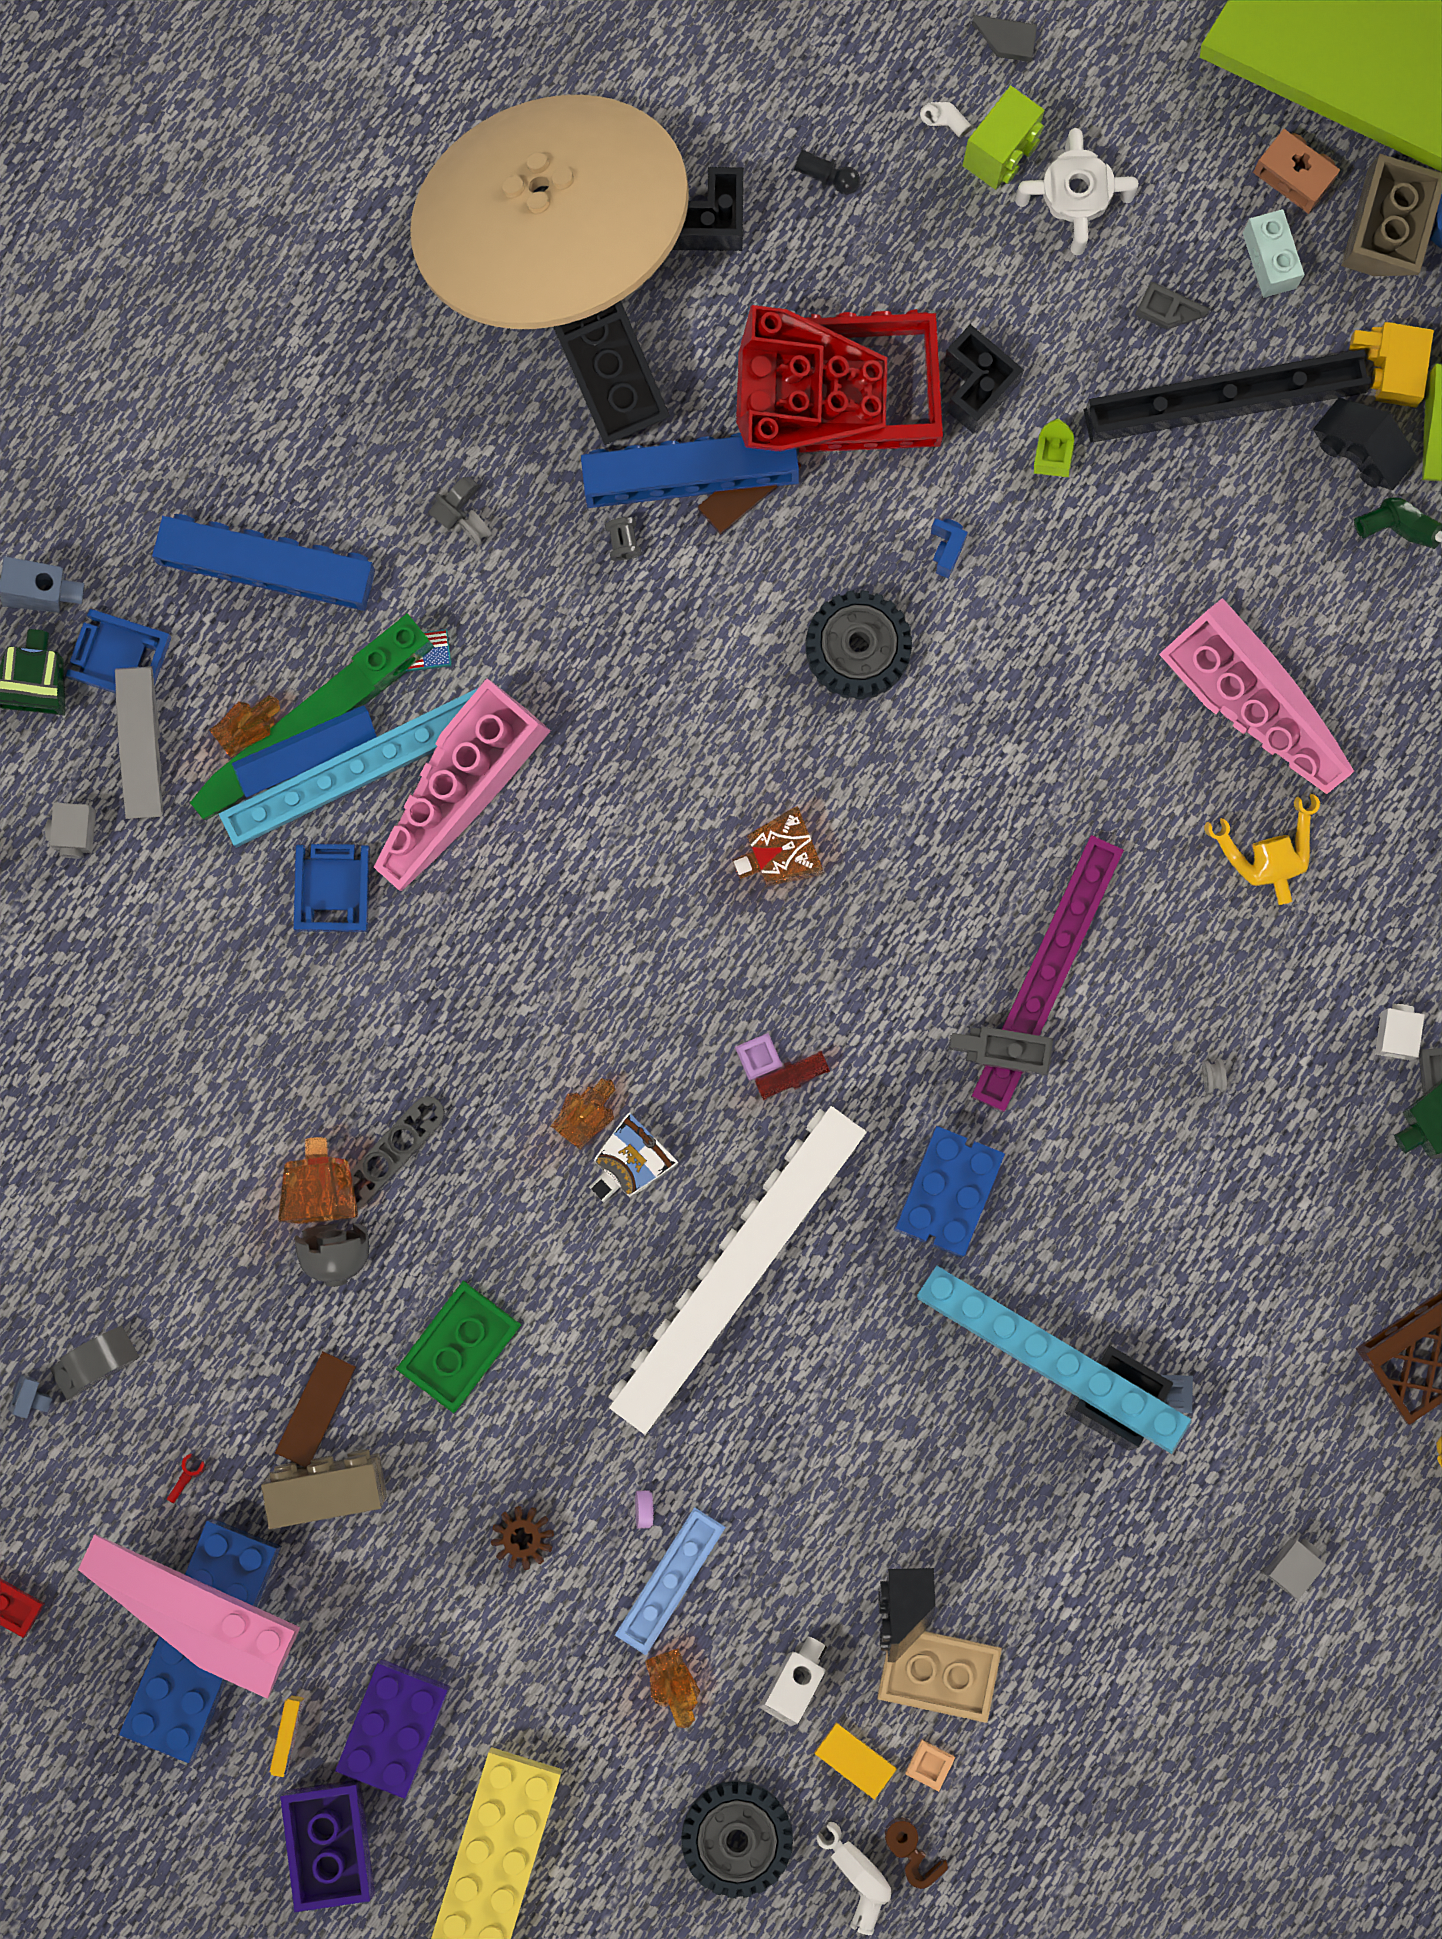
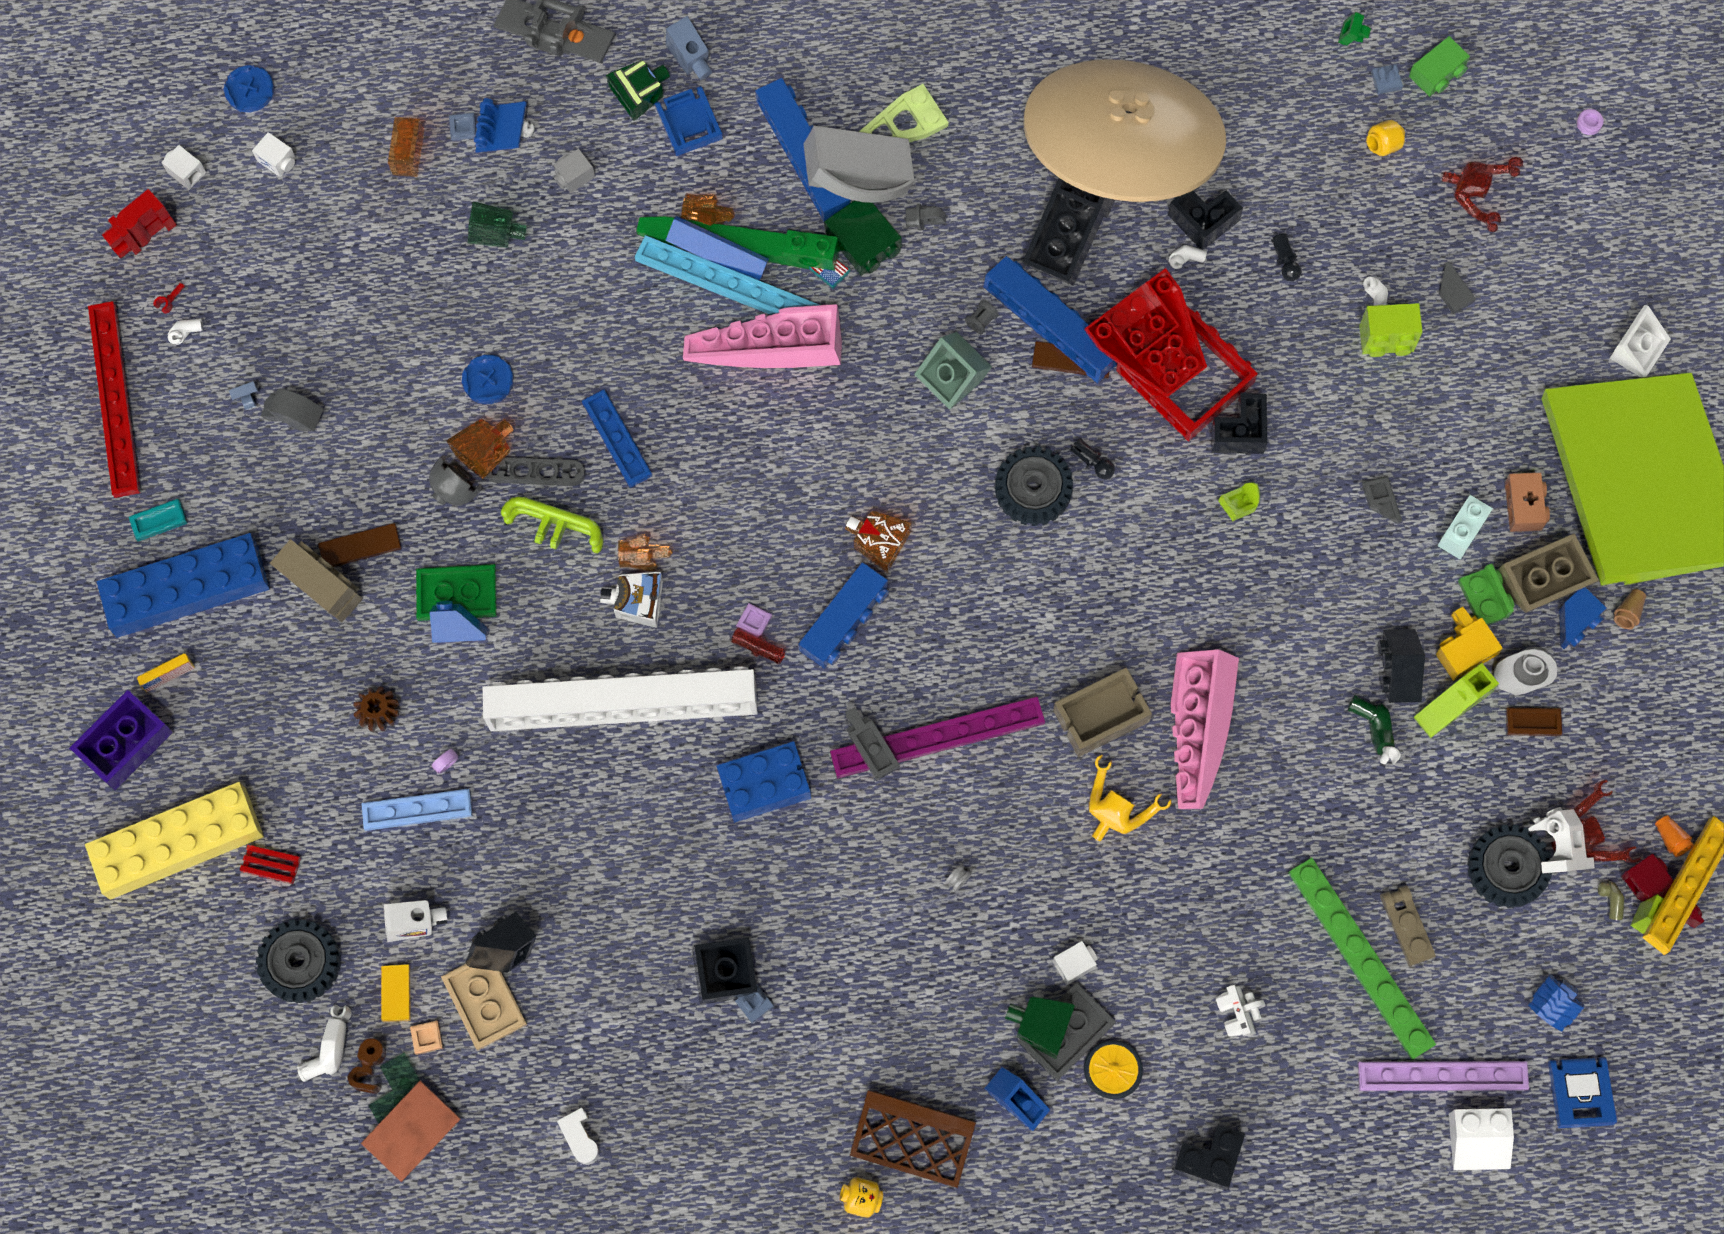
camera: 55 degrees right, 10 degrees down
bright pink wedge [78,1534,300,1699] -> none
light grey slope [115,666,163,819] -> none
red hand [167,1454,205,1504] -> none
blue container [293,844,370,932] -> none
dark purple brick [335,1659,451,1799] -> none
light grey bush [458,510,492,546] -> none
clear orange rock [645,1648,701,1728] -> none
medium azure plate [917,1266,1192,1454] -> none
blue bracket [931,518,968,579] -> none
white plate [1015,128,1139,255] -> none
black tile [1083,349,1372,443] -> none
light grey brick [1263,1538,1326,1600] -> none
none -> teal tile [129,499,188,542]
none -> red tile [240,844,301,884]
none -> tile [361,1080,461,1182]
none -> clear green tile [368,1053,420,1124]
none -> slope [430,601,489,643]
none -> blue tile [462,355,514,404]
none -> clear green torso [468,201,527,248]
none -> lime piece [501,496,603,553]
none -> white leg [557,1108,600,1165]
none -> blue tile [582,389,652,488]
none -> blue brick [798,562,889,669]
none -> light grey piece [804,126,915,203]
none -> dark green brick [824,200,902,276]
none -> yellowish green plate [859,84,949,142]
none -> sand green slope [914,332,992,409]
none -> dark tan piece [1053,667,1152,757]
none -> black pin [1070,438,1115,480]
none -> white arm [1169,245,1207,269]
none -> bright green bracket [1458,563,1514,625]

